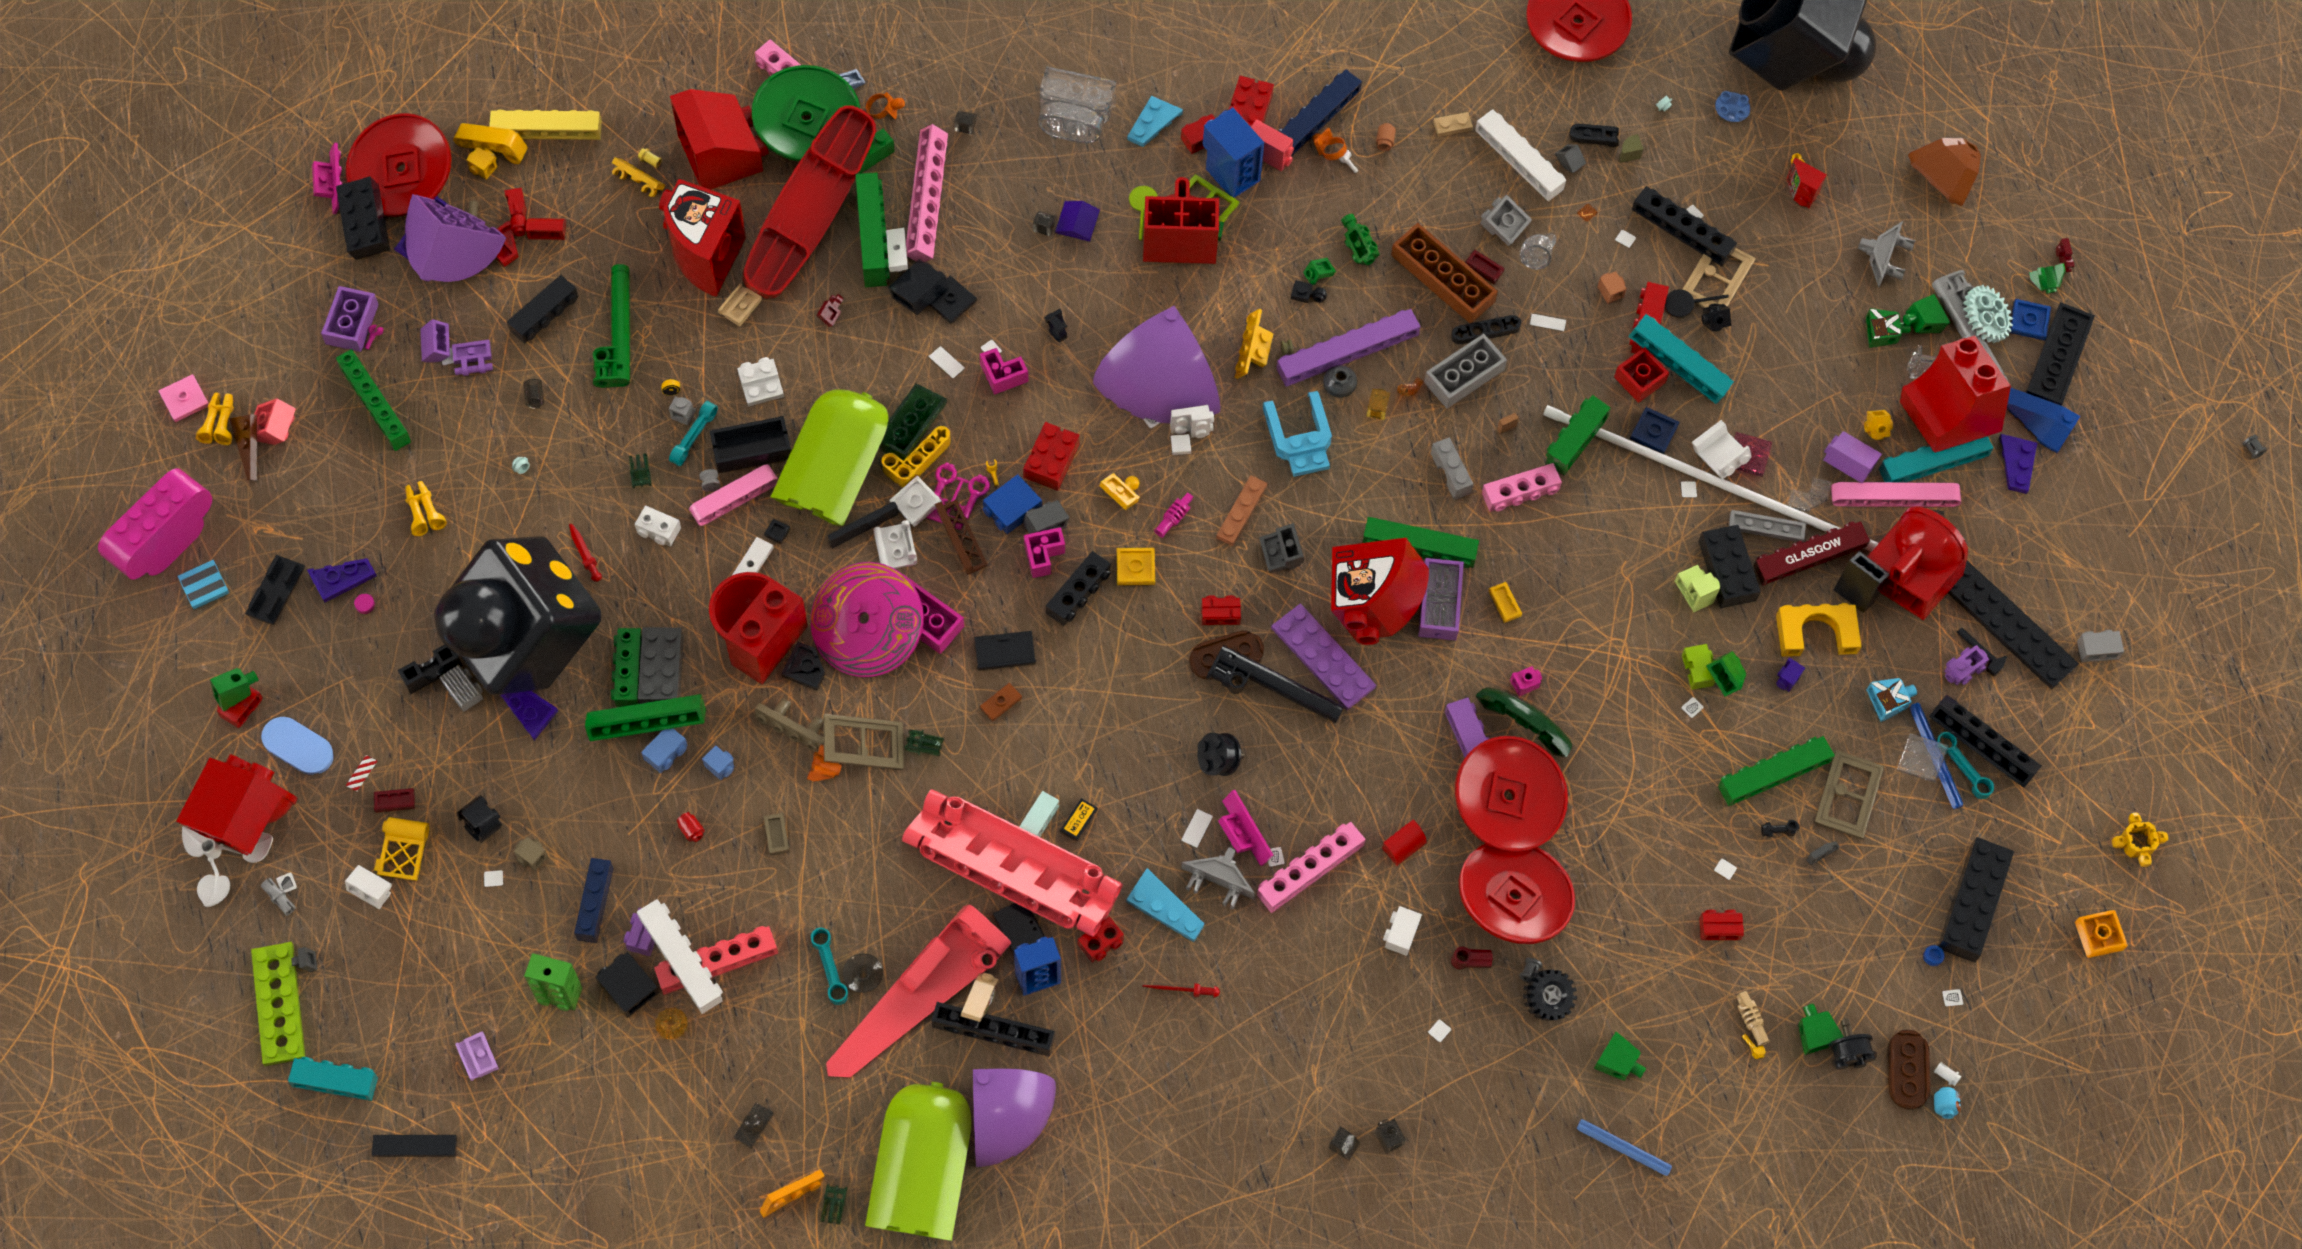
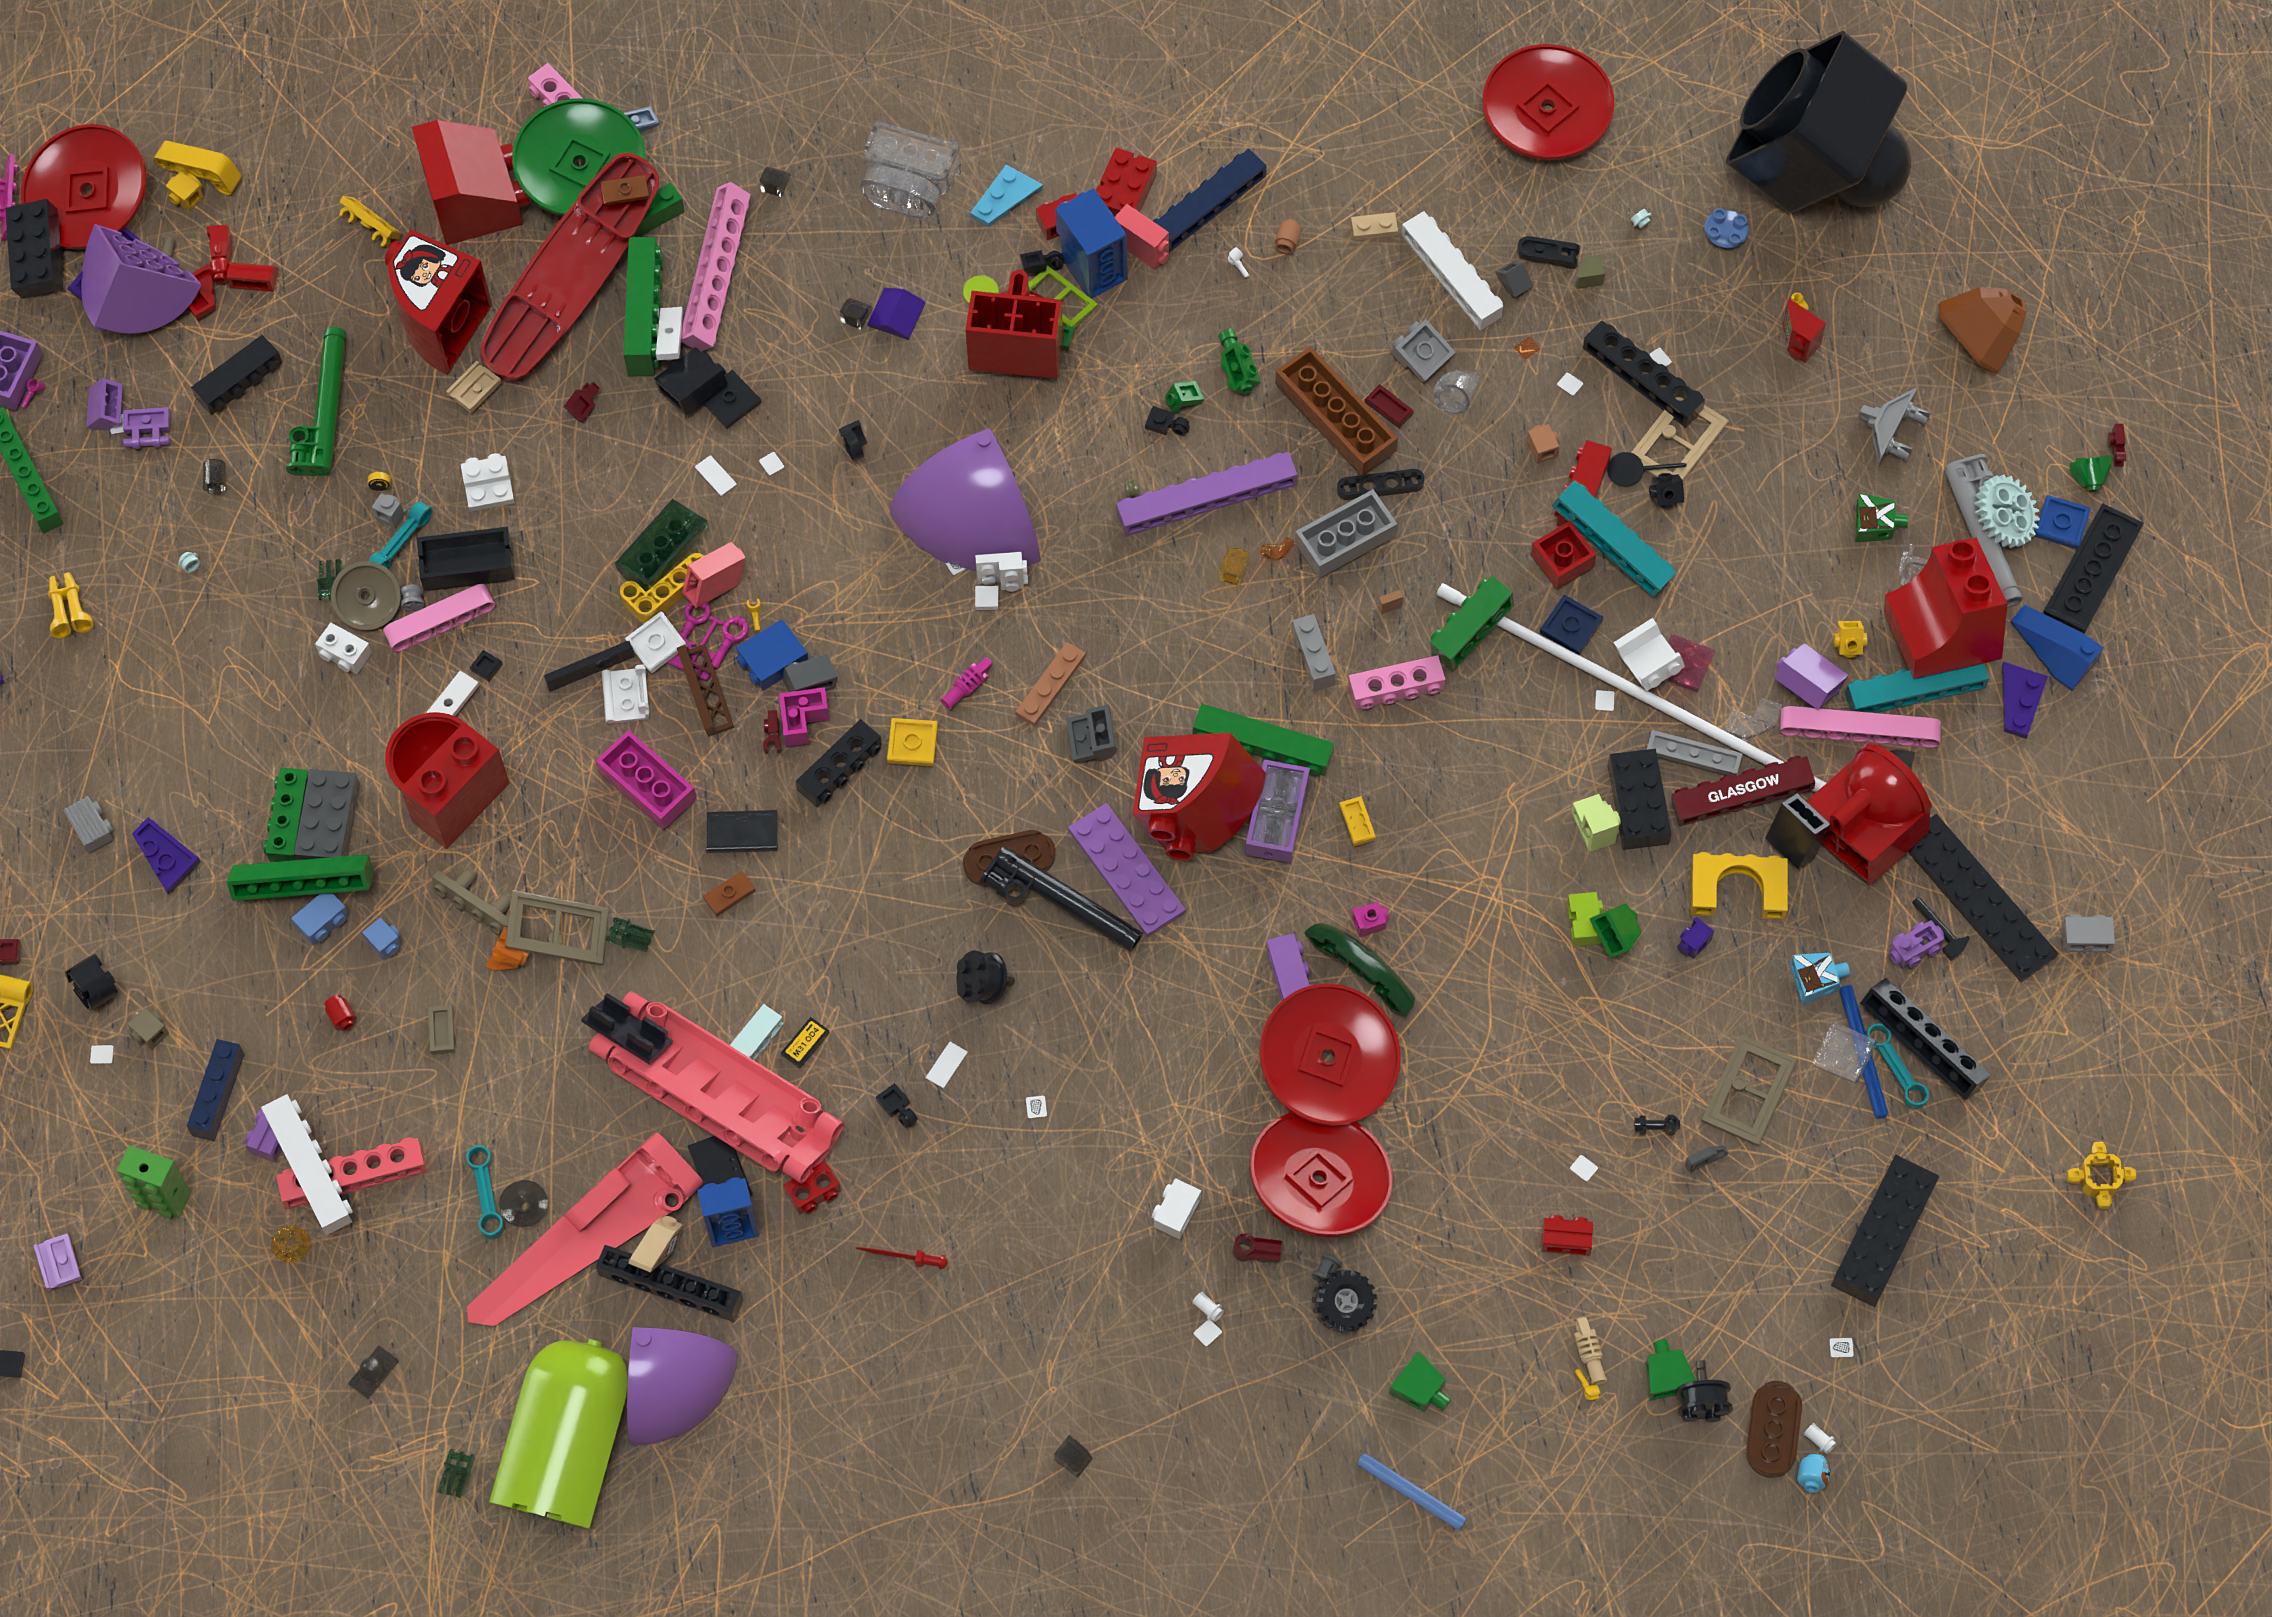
camera: 10 degrees right, 0 degrees up
black arch [398,645,463,694] -> none
black piece [434,536,601,695] -> none
light yellow brick [489,109,602,140] -> none
red sword [569,524,602,582] -> none
black brick [596,952,659,1018] -> none
light yellow pin [638,148,662,169] -> none
light orange wing [760,1169,825,1218] -> none
lime panel [771,389,888,526] -> none
black plate [781,641,825,691] -> none
dark pink dish [811,562,924,677] -> none
orange piece [865,92,905,120] -> none
dark pink brick [980,348,1029,395] -> none
red piece [1023,422,1080,491] -> none
yellow plate [1099,473,1140,510] -> none
medium azure wing [1126,868,1204,942] -> none
light grey connector [1181,847,1255,909] -> none
red brick [1201,595,1241,625] -> none
dark pink bracket [1218,790,1274,866] -> none
yellow bracket [1235,309,1274,379] -> none
bright pink brick [1257,822,1366,913] -> none
medium azure plate [1263,391,1332,477] -> none
orange piece [1312,128,1347,160] -> none
dark grey piece [1323,365,1357,398] -> none
clear smoke brick [1375,1118,1406,1154] -> none
red brick [1382,819,1427,866] -> none
white sticker [1530,314,1566,331] -> none
white sticker [1681,697,1704,718] -> none
green brick [1718,736,1835,806] -> none
green torso [1903,294,1950,334] -> none
blue tile [1923,945,1945,966] -> none
light orange brick [2075,910,2128,958] -> none
none -> dark tan dish [331,561,401,630]
none -> black brick [581,993,673,1064]
none -> dark orange plate [600,175,649,205]
none -> coral brick [682,542,746,608]
none -> dark red plate [763,710,781,754]
none -> black plate [876,1083,918,1128]
none -> black plate [1020,250,1064,274]
none -> white pin [1192,1292,1224,1322]

